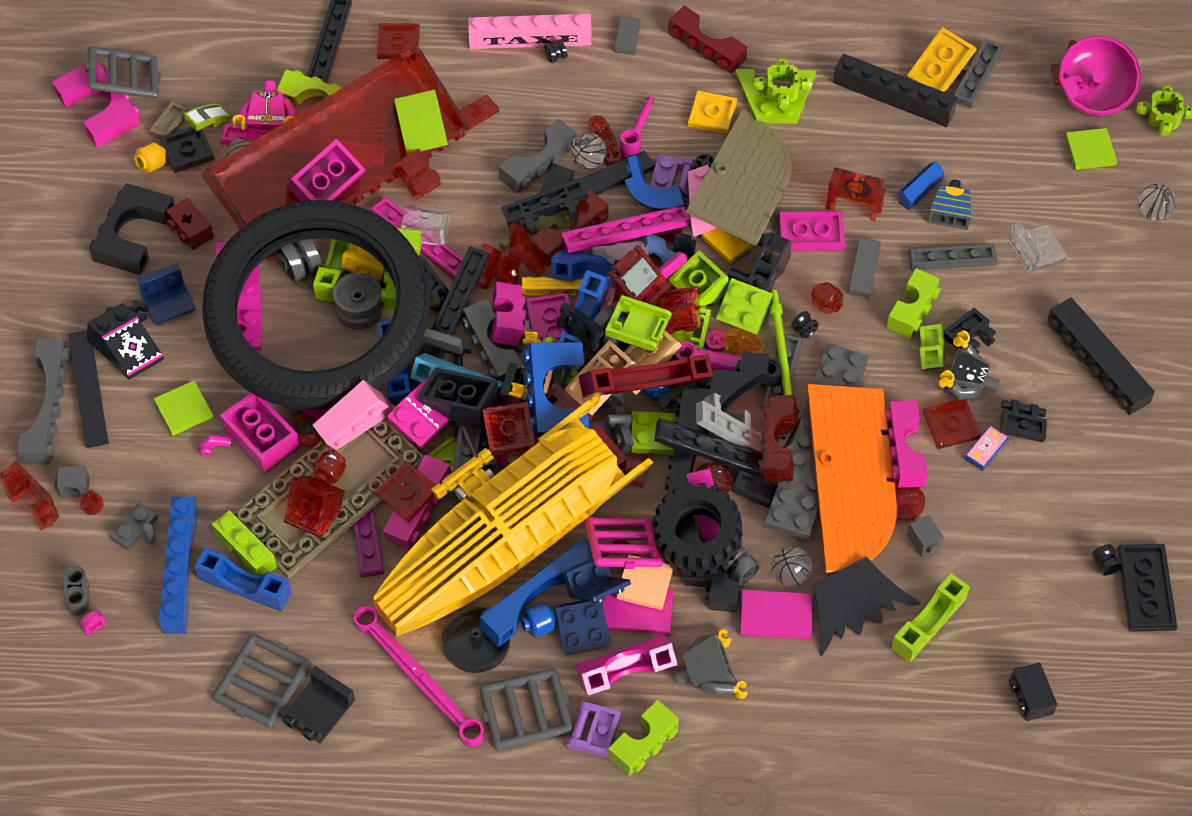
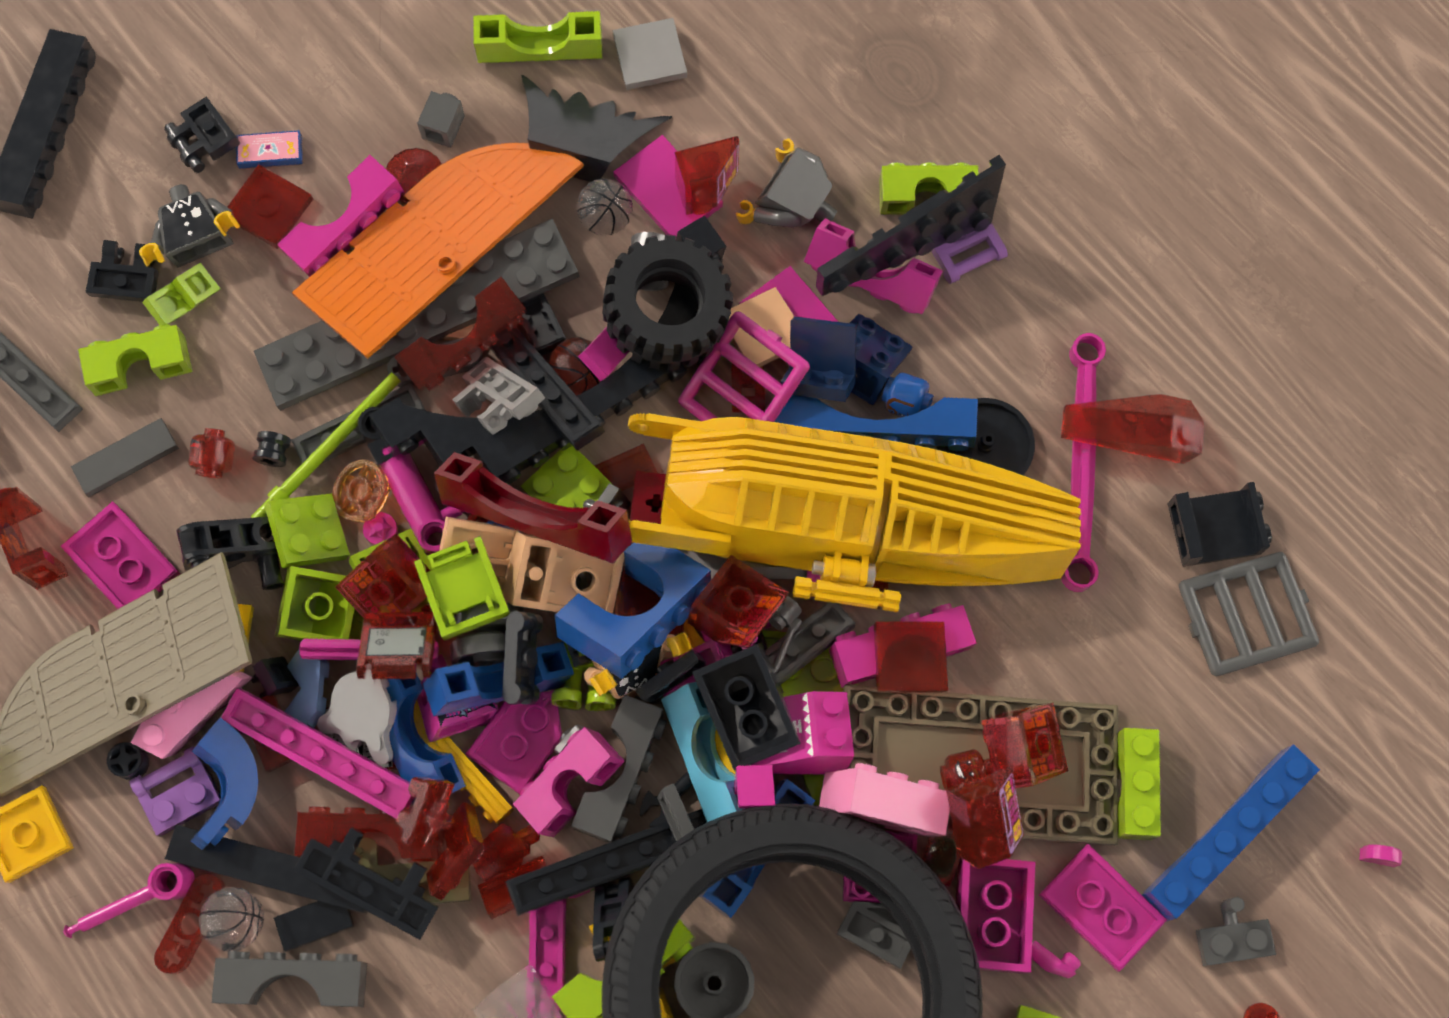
camera: 135 degrees left, 15 degrees up
dark grey beam [64,566,89,616] -> none
blue arch [194,548,292,612] -> none
magenta tile [353,508,384,578] -> none
dark grey bar [479,668,573,750] -> none
none -> clear red hips [395,777,455,844]
none -> light grey tile [612,18,687,90]
none -> clear red slope [674,136,740,215]
none -> dark pink panel [734,765,775,809]
none -> black wing [816,155,1006,296]
none -> clear red slope [946,767,1024,869]
none -> dark pink tile [1039,844,1167,972]
none -> clear red wedge [1061,394,1204,464]

